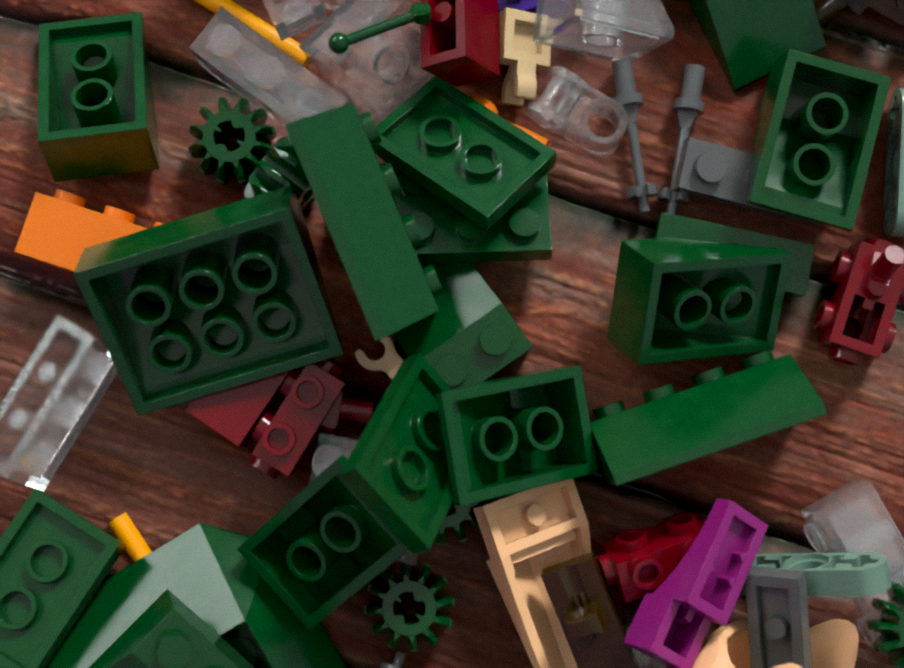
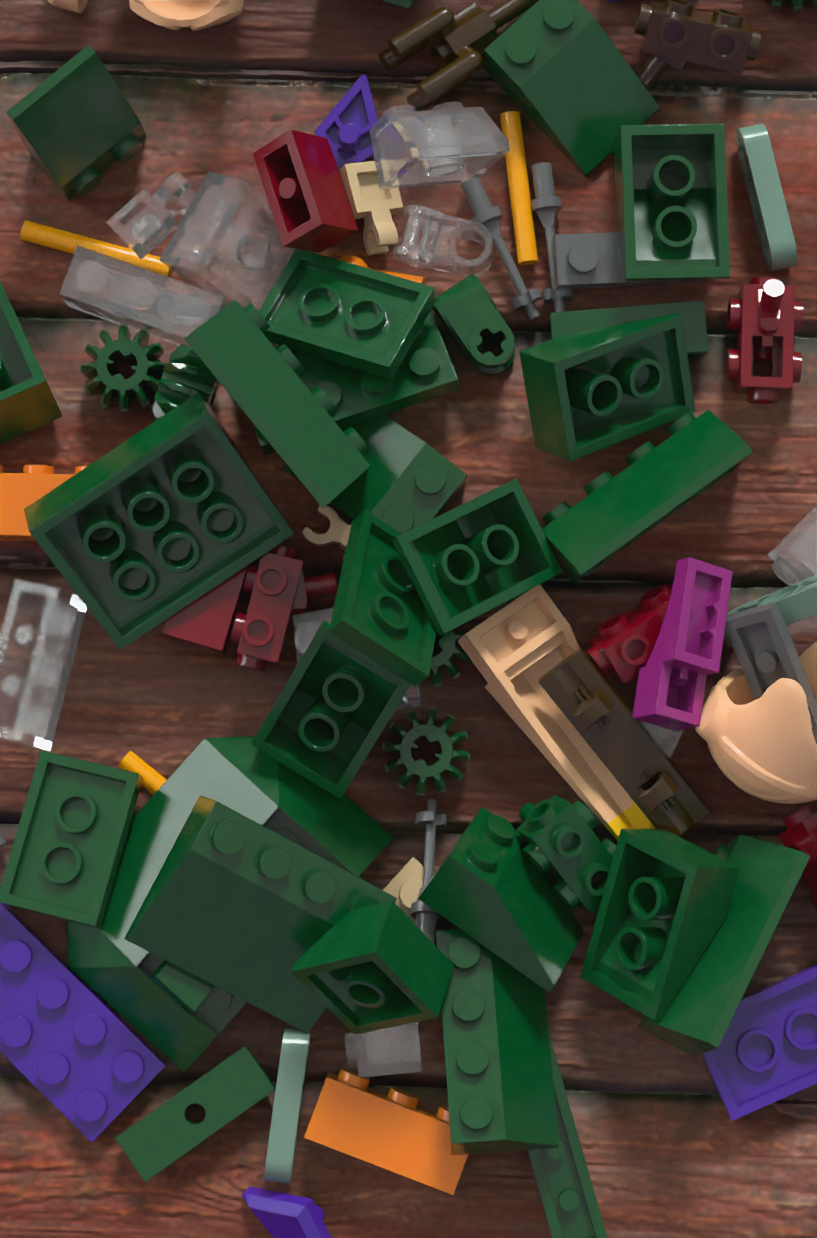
camera: 15 degrees left, 0 degrees up
dark green hinge [328,2,432,54] -> none
none -> dark green piece [432,273,515,375]
none -> light orange bar [500,111,538,265]

